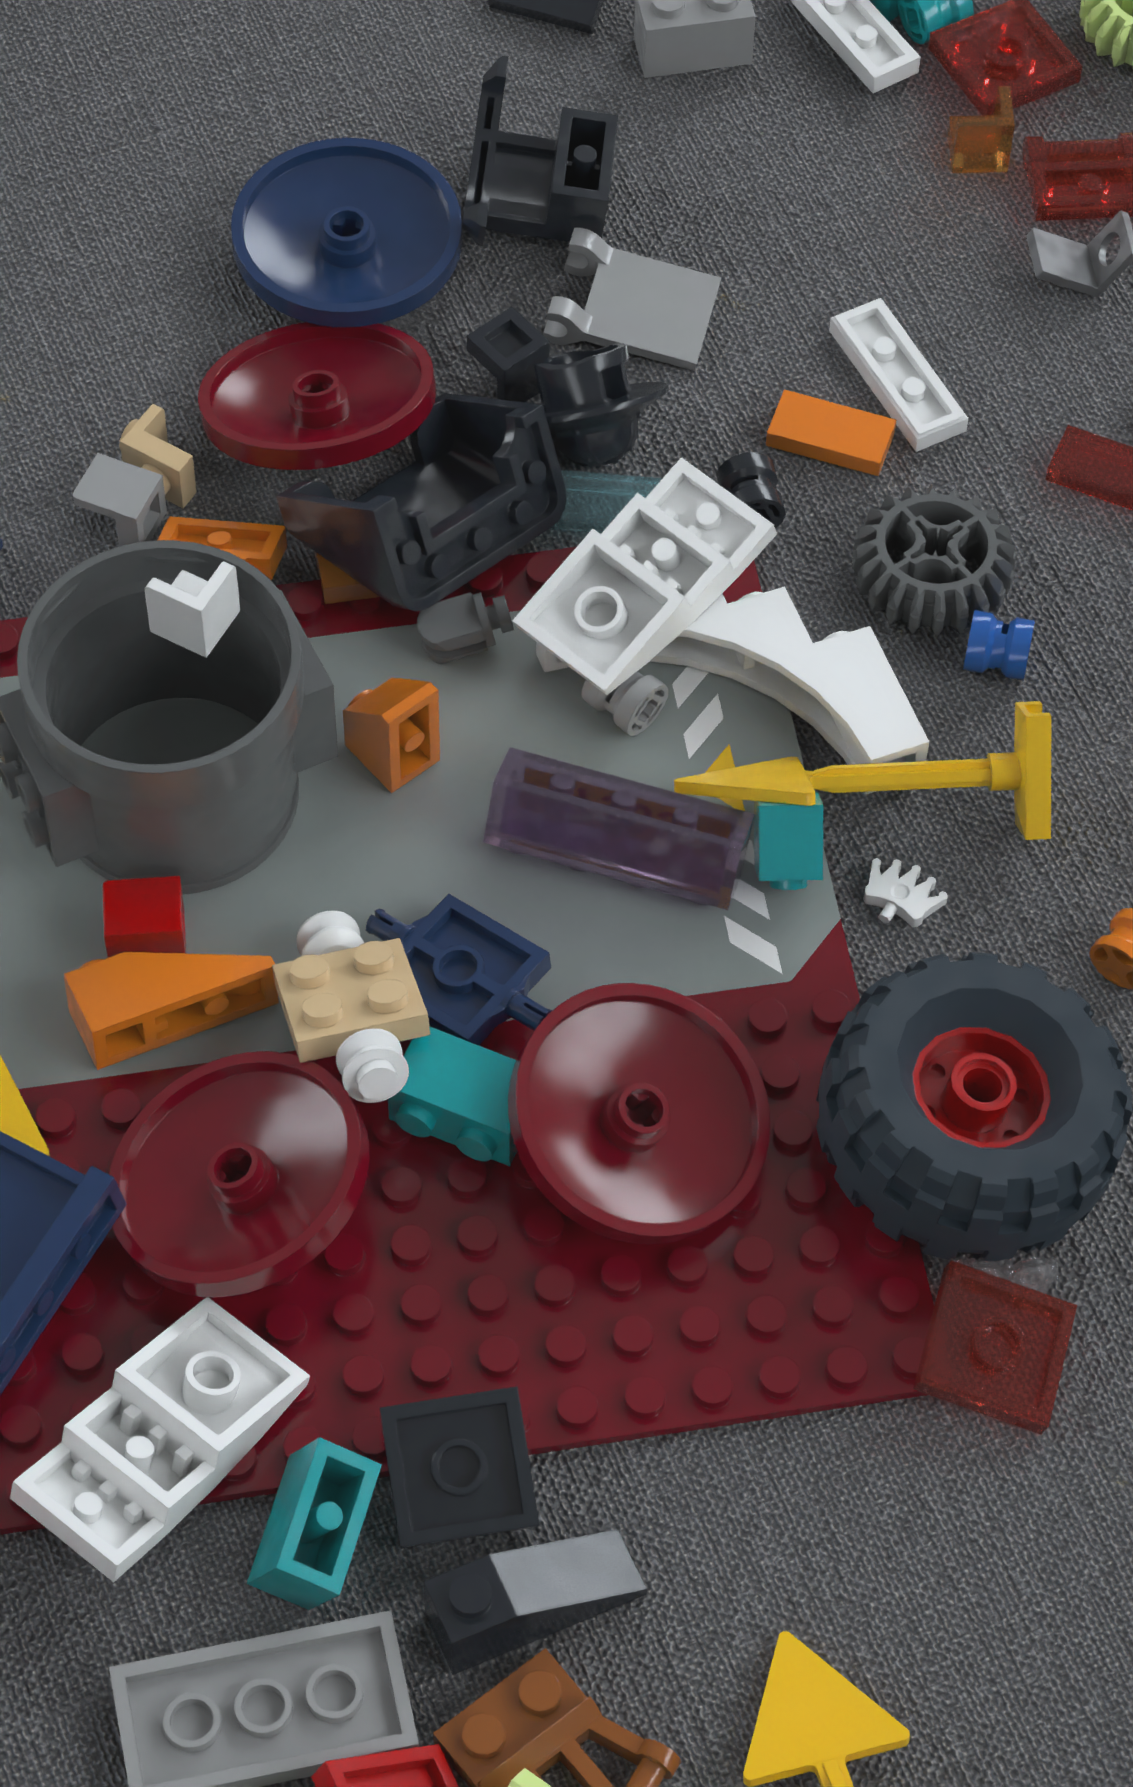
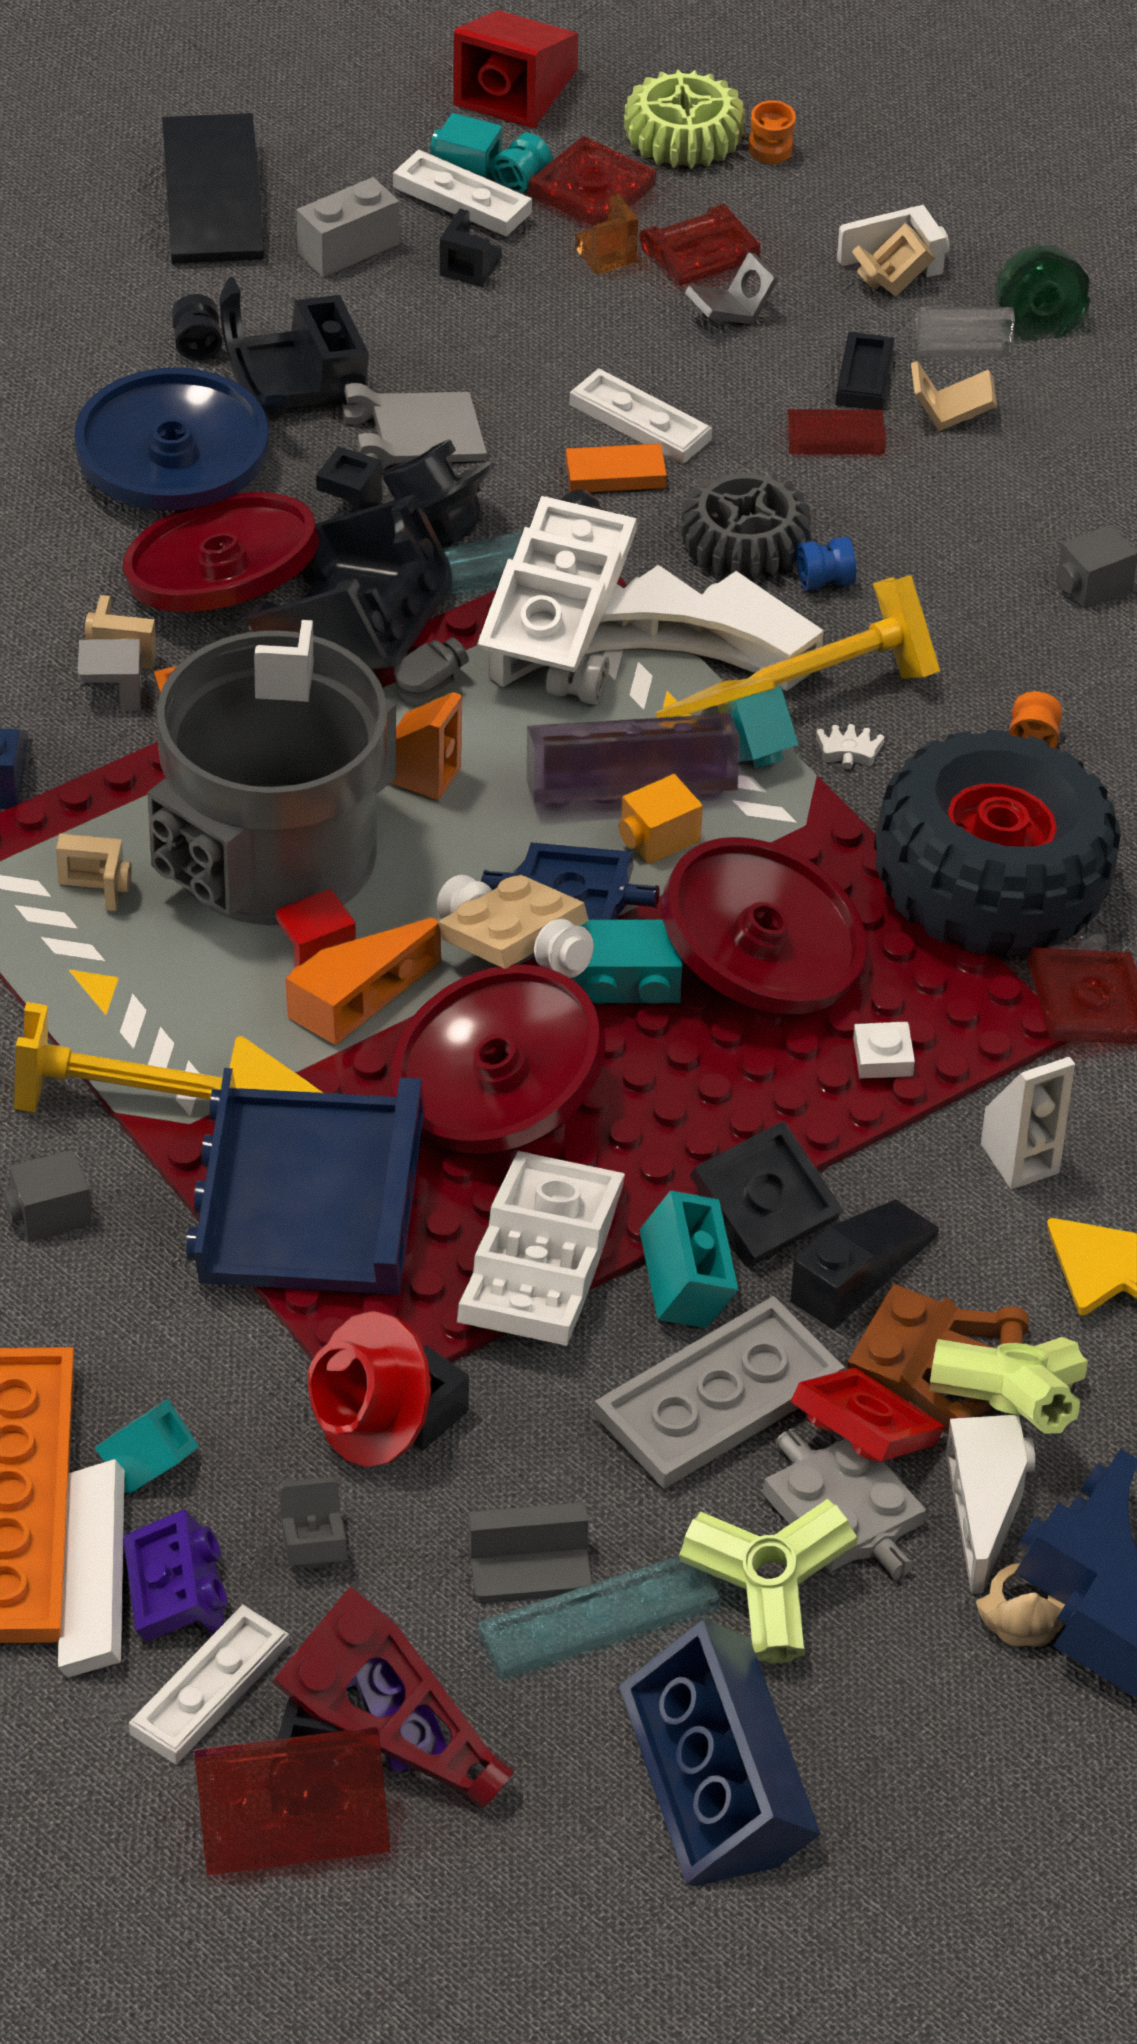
camera: 25 degrees left, 10 degrees down
none -> black wheel [172,294,222,361]
none -> black panel [440,208,502,287]
none -> light orange brick [618,774,703,864]
none -> white plate [853,1022,915,1079]
none -> white slope [981,1057,1075,1190]

